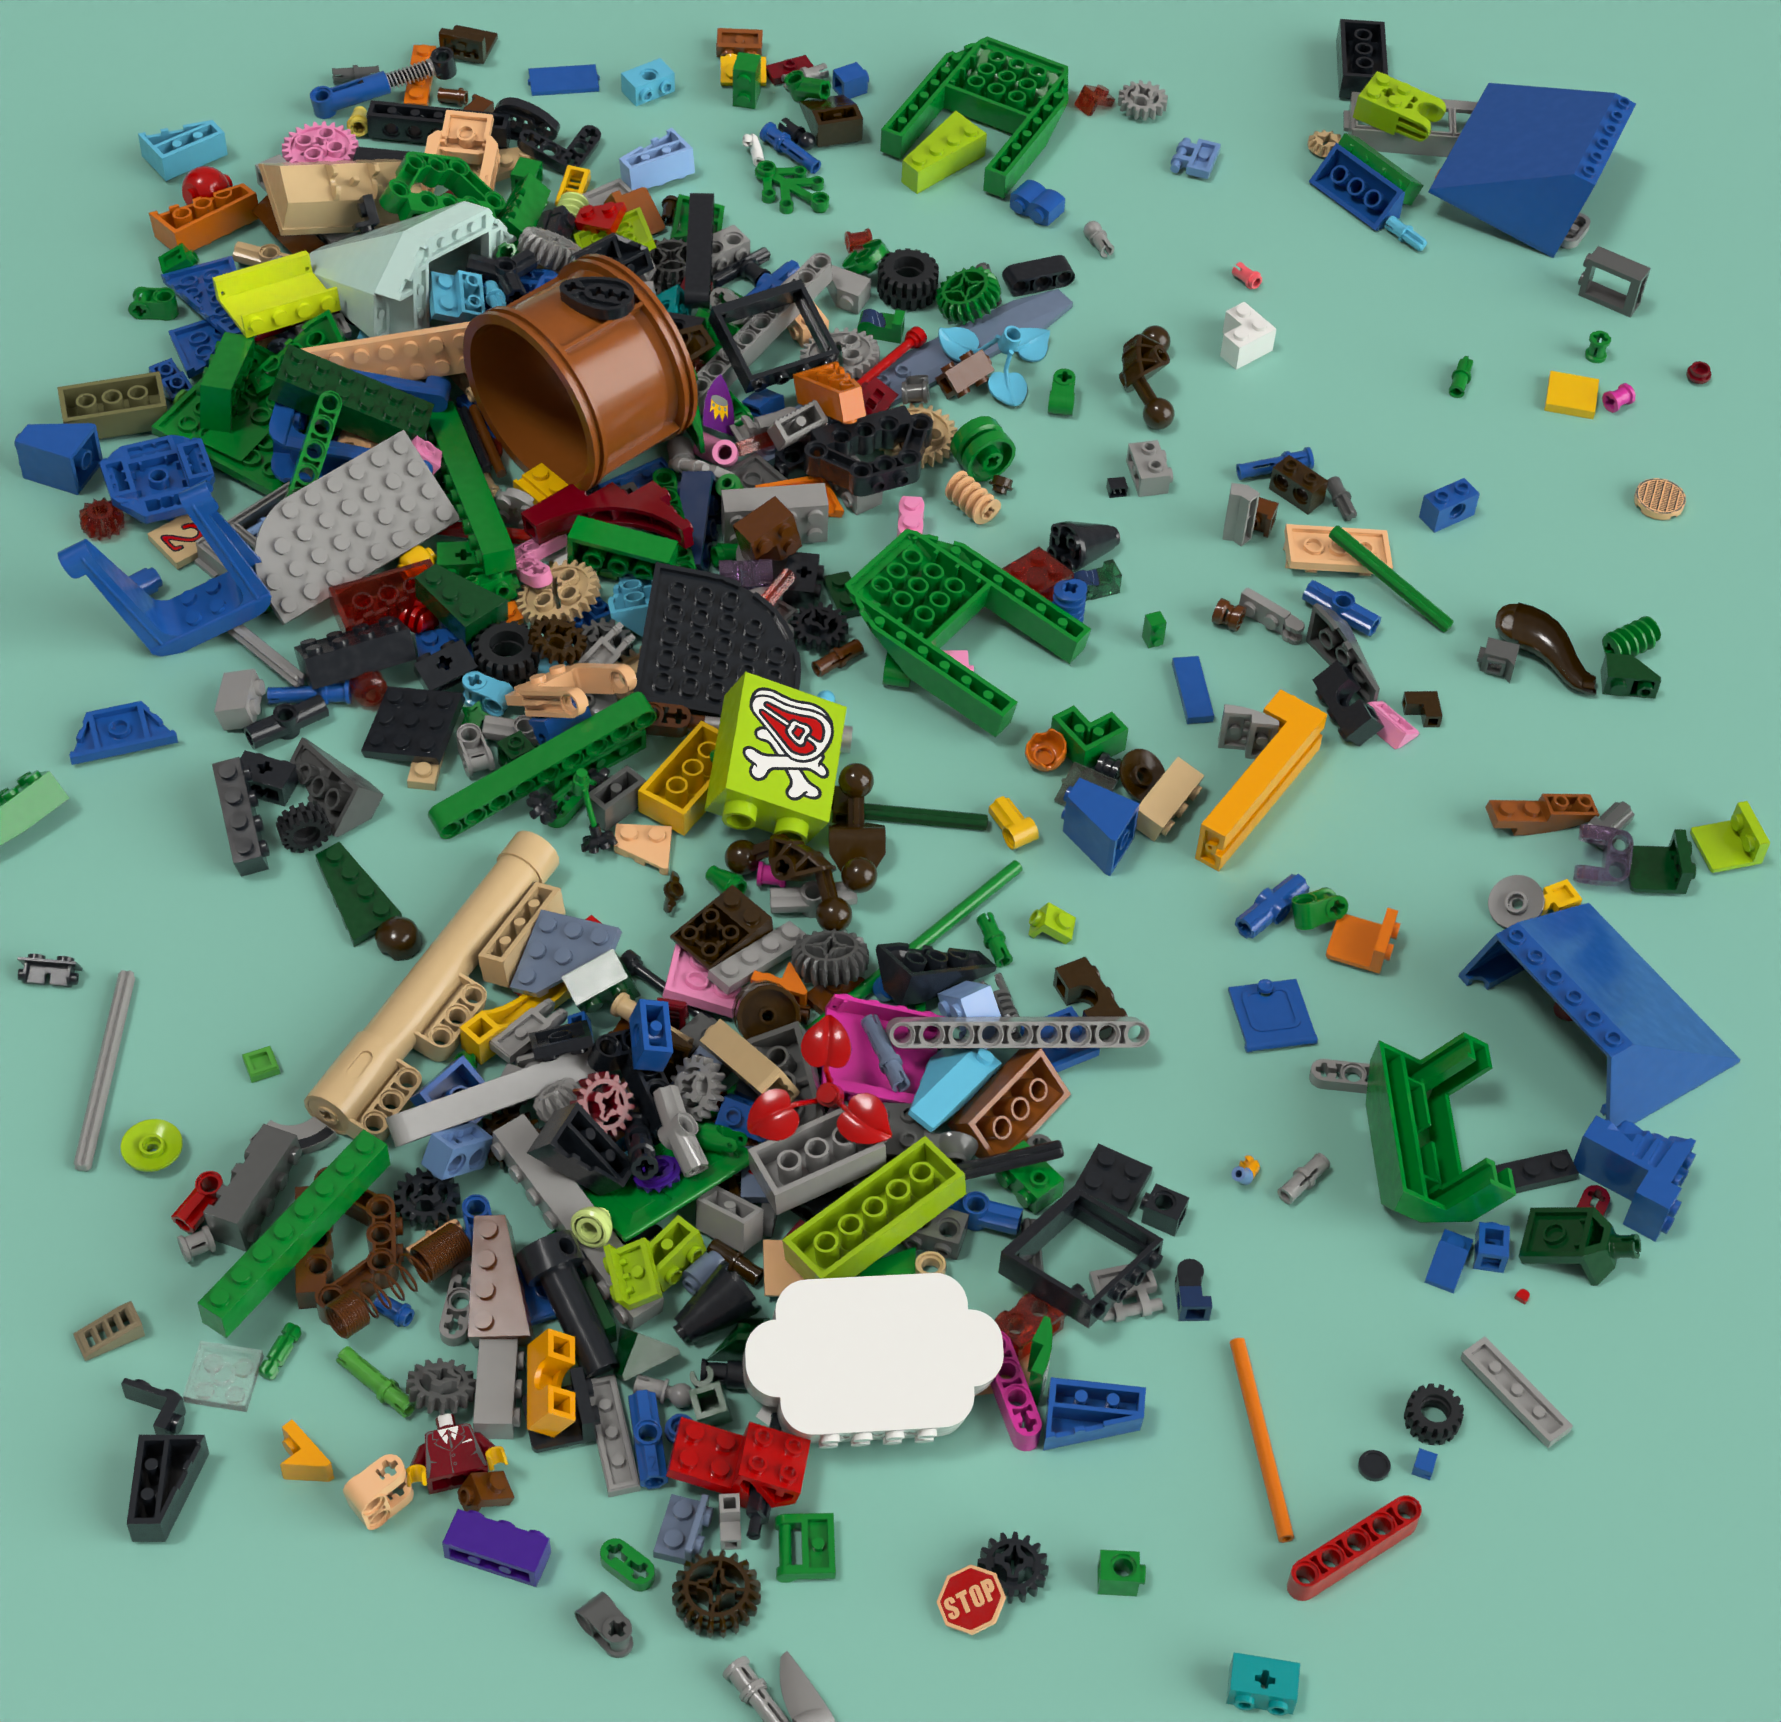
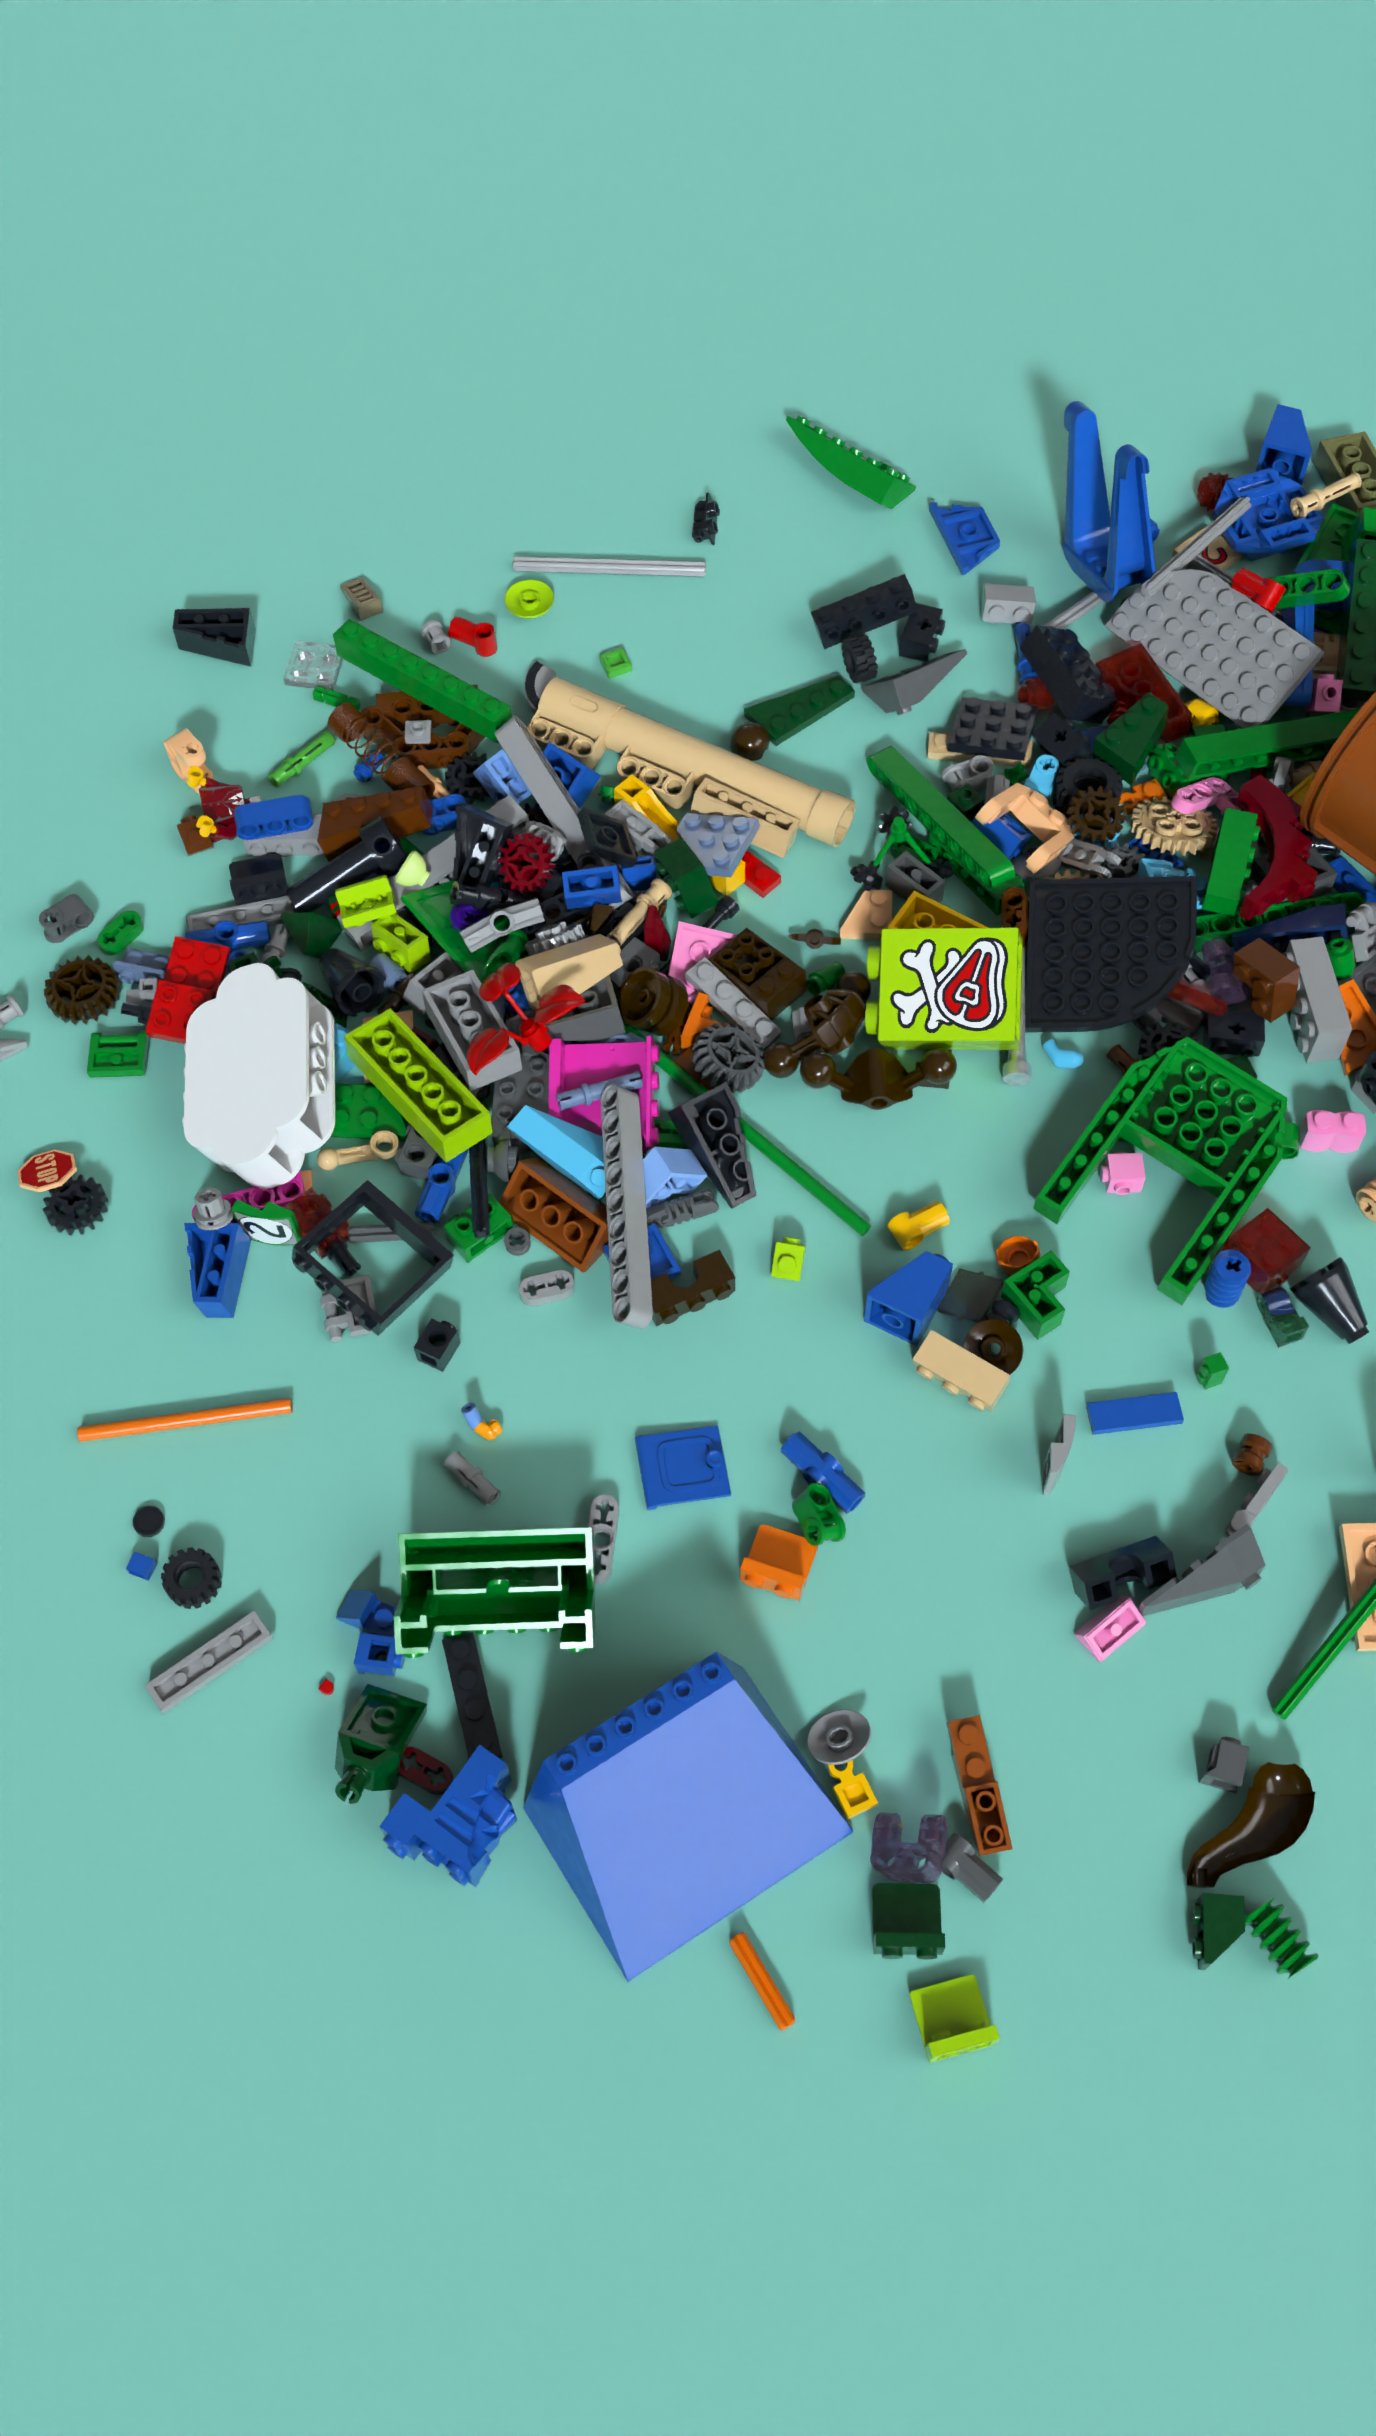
camera: 95 degrees right, 10 degrees up
black bracket [121,1378,186,1435] -> none
dark grey wedge [203,1124,302,1251] -> none
black piece [244,695,329,749] -> none
light orange slope [280,1419,334,1482] -> none
dark grey gear [406,1358,476,1415] -> none
dark purple brick [442,1509,551,1587] -> none
light orange arch [527,1328,575,1437] -> none
dark green axle [864,803,988,830] -> none
green pin [976,912,1013,968] -> none
black plate [1074,1143,1153,1218] -> none
green brick [1097,1549,1146,1597] -> none
dark blue leg [1175,1259,1213,1321] -> none
light orange brick [1195,689,1327,872] -> none
red beam [1287,1495,1422,1601] -> none
blue piece [1302,580,1381,637] -> none
dark brown piece [1402,691,1443,728] -> none
none -> light grey piece [193,1188,233,1231]
none -> blue beam [234,795,313,840]
none -> light grey bracket [405,720,433,744]
none -> light grey beam [519,1270,575,1306]
none -> orange axle [729,1932,795,2031]
none -> light grey axle [1140,497,1252,597]
none -> red piece [1231,568,1286,613]
none -> tan pin [1290,472,1362,519]

